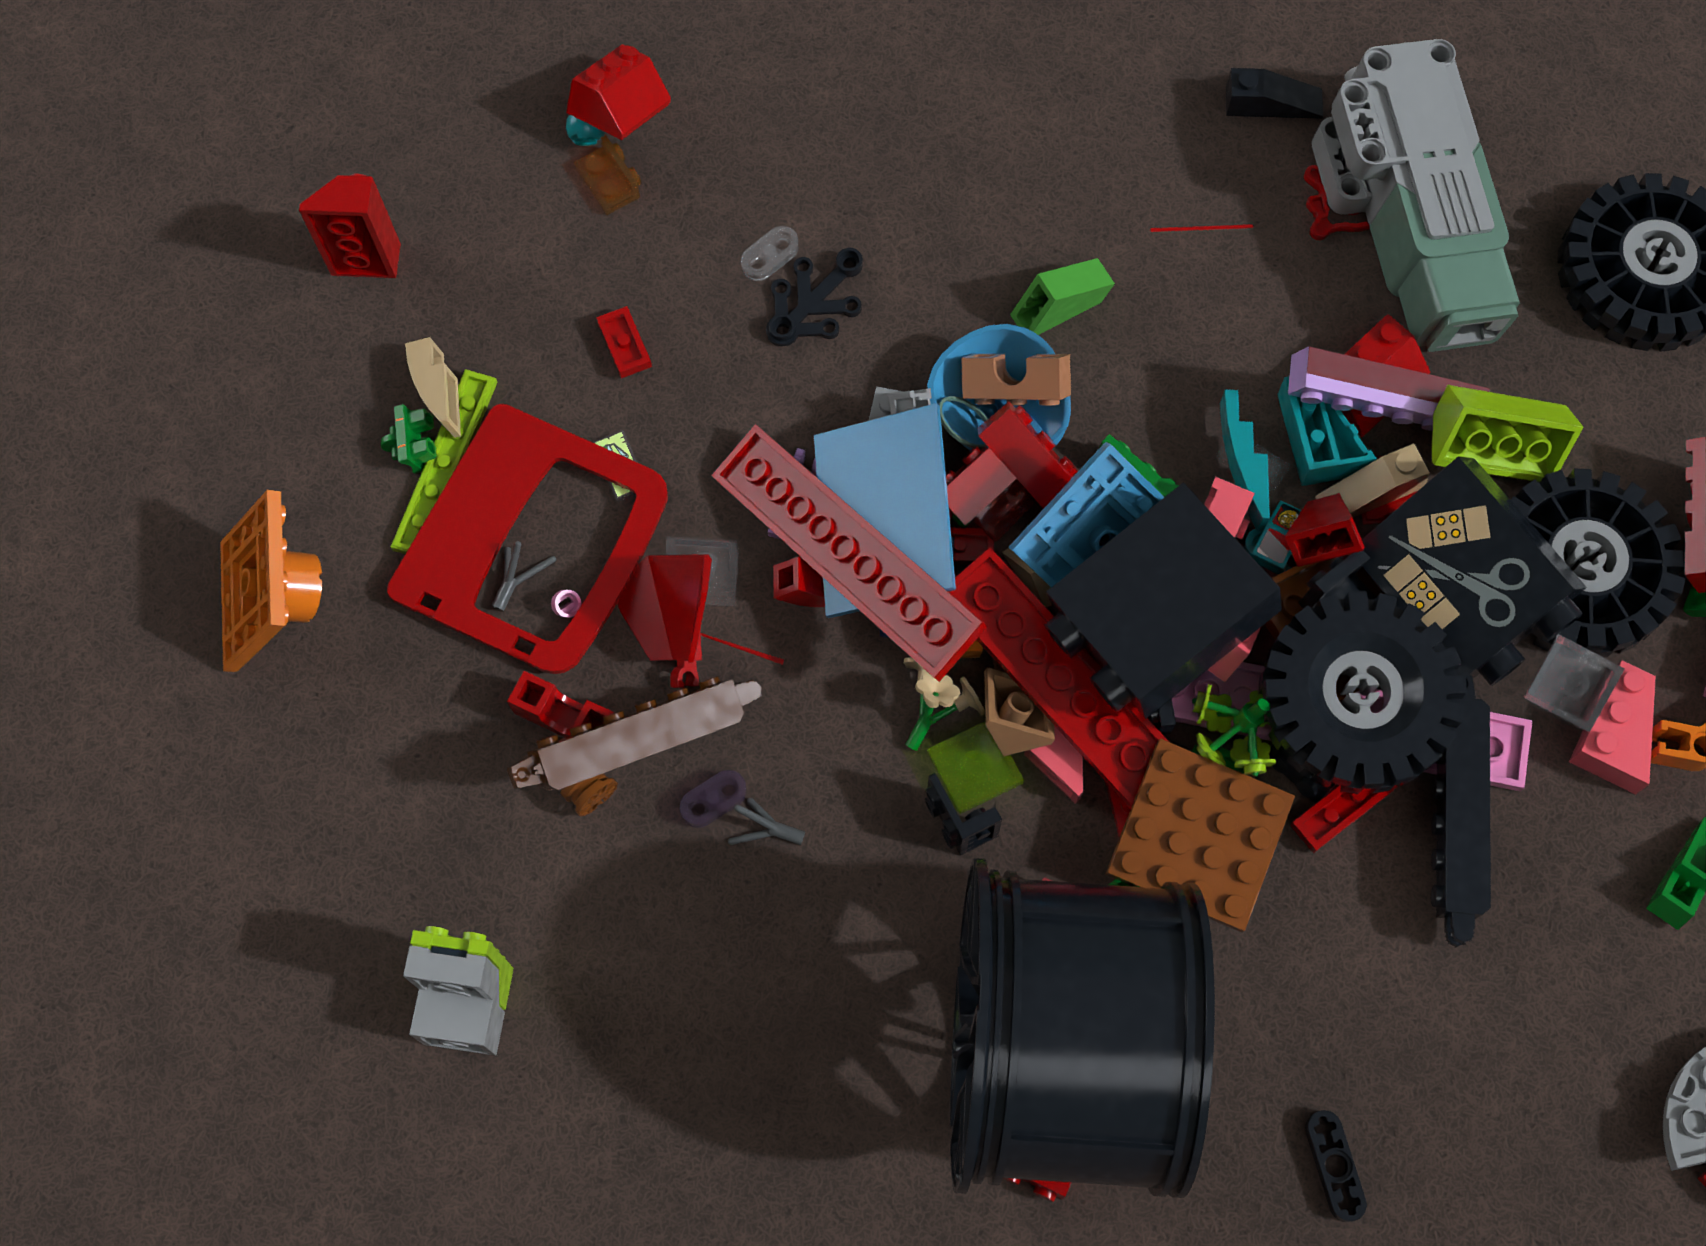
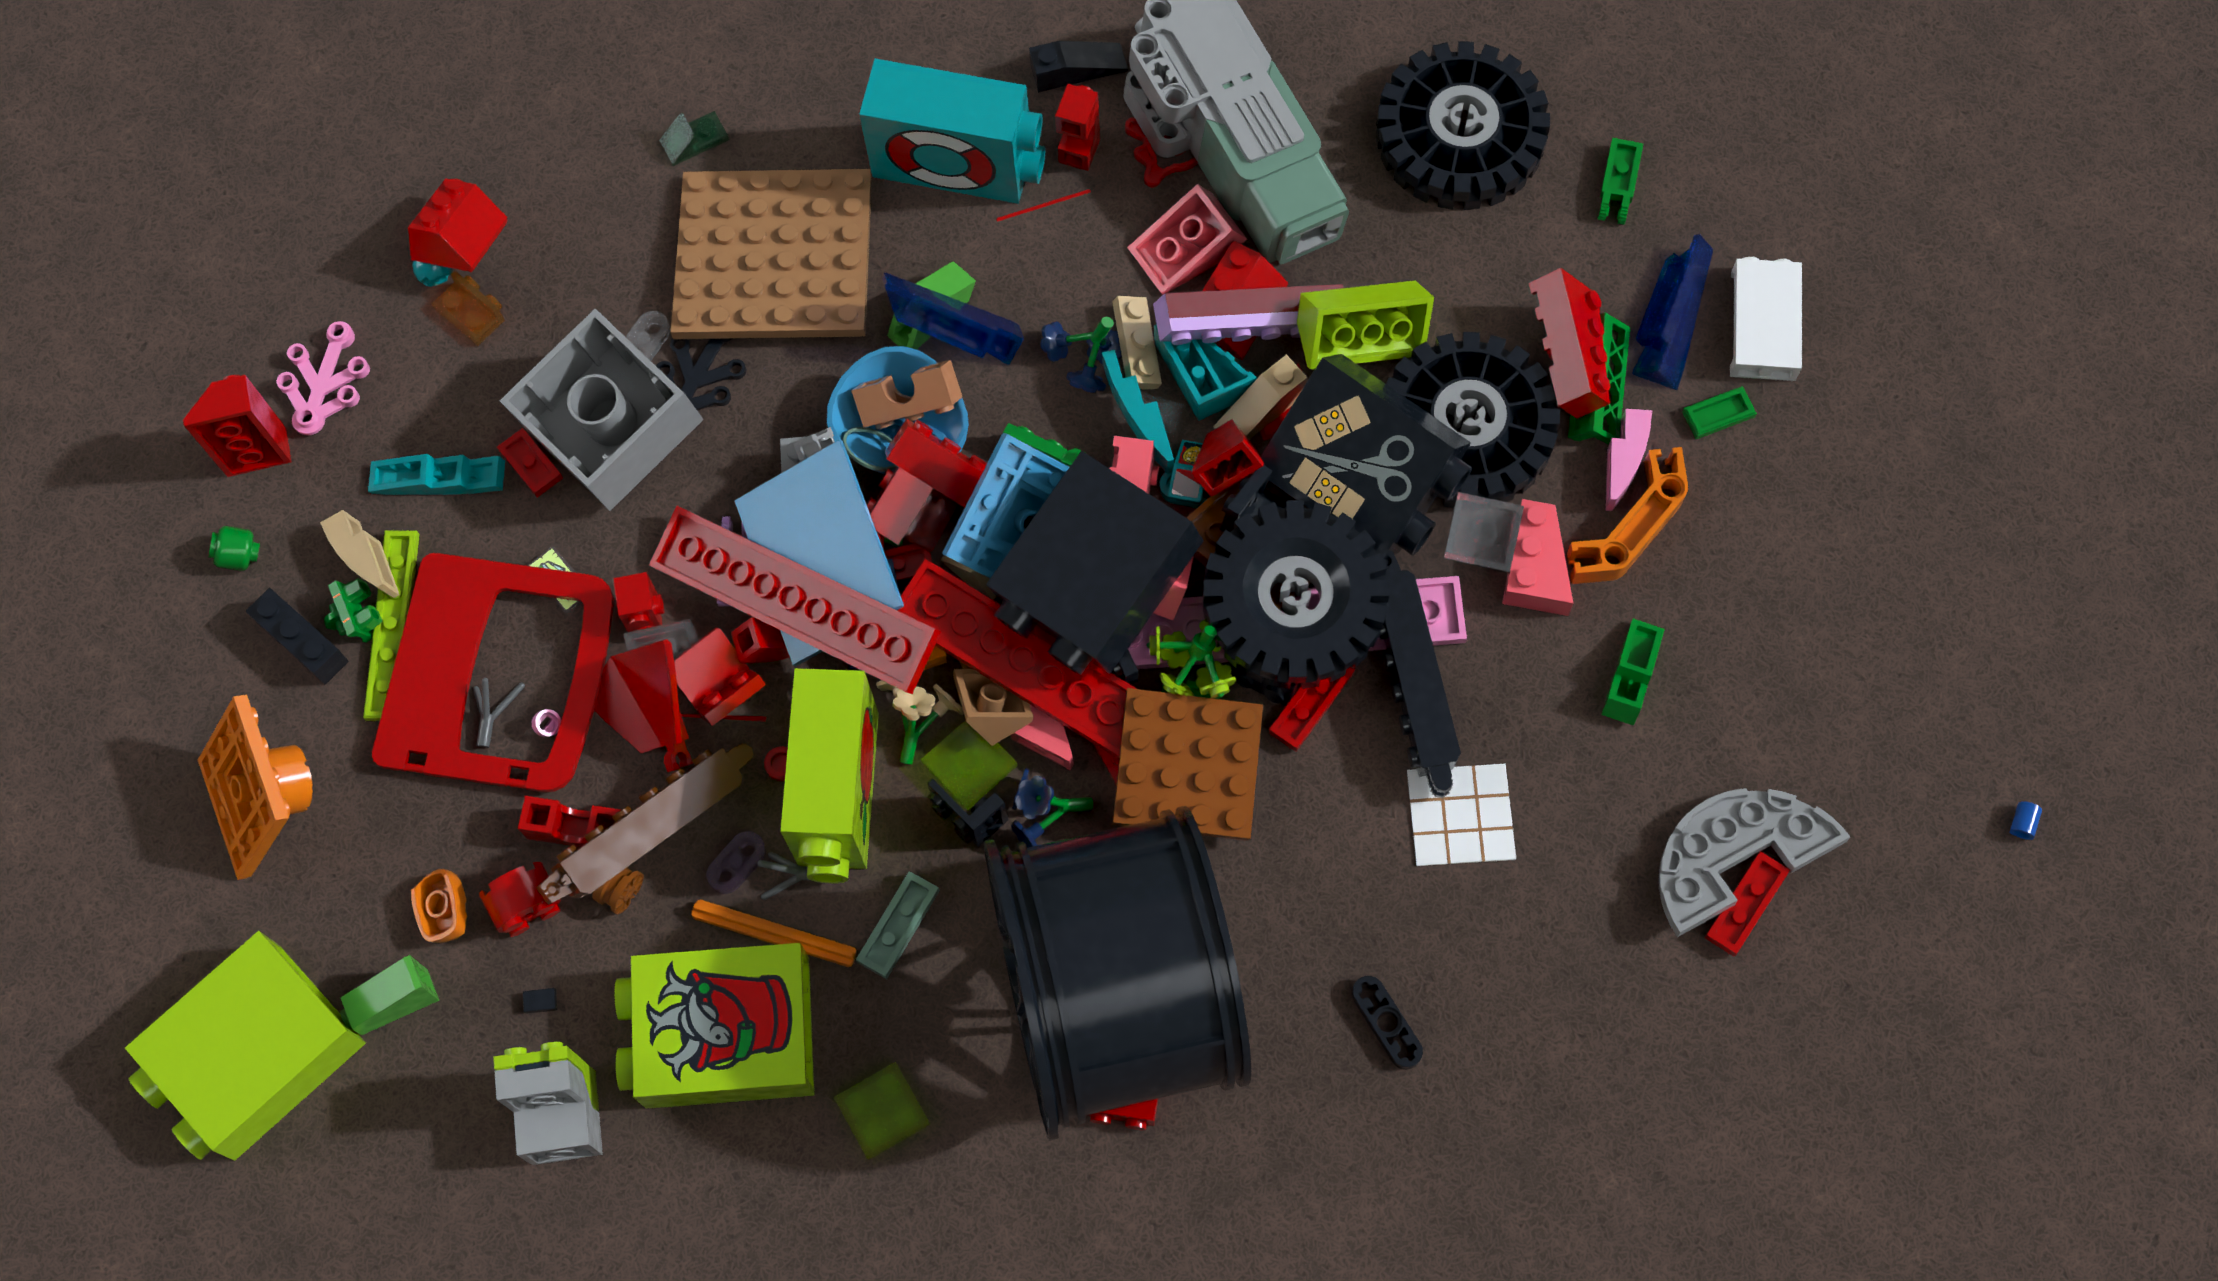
camera: 15 degrees left, 0 degrees up
none -> lime brick [125,931,366,1161]
none -> green head [208,526,260,571]
none -> black arch [246,587,349,685]
none -> bright pink plant [276,321,370,435]
none -> bright green slope [340,955,439,1035]
none -> teal slope [368,454,505,495]
none -> orange piece [411,869,467,943]
none -> red brick [479,862,561,937]
none -> light grey brick [500,309,704,511]
none -> black piece [523,988,557,1014]
none -> red brick [613,572,665,639]
none -> lime brick [615,943,814,1109]
none -> clear green slope [659,111,729,166]
none -> medium nougat plate [671,169,872,339]
none -> red bracket [674,627,766,726]
none -> orange axle [692,899,857,967]
none -> red tile [764,746,788,782]
none -> lime brick [780,668,879,884]
none -> clear neon green plate [834,1062,930,1160]
none -> sand green plate [856,871,940,979]
none -> teal brick [859,58,1045,204]
none -> clear blue wedge [882,273,1024,365]
none -> dark blue plant [1011,768,1093,848]
none -> dark blue plant [1040,316,1122,393]
none -> red arch [1055,84,1100,171]
none -> tan plate [1112,296,1162,389]
none -> coral slope [1127,184,1247,294]
none -> white piece [1407,764,1516,866]

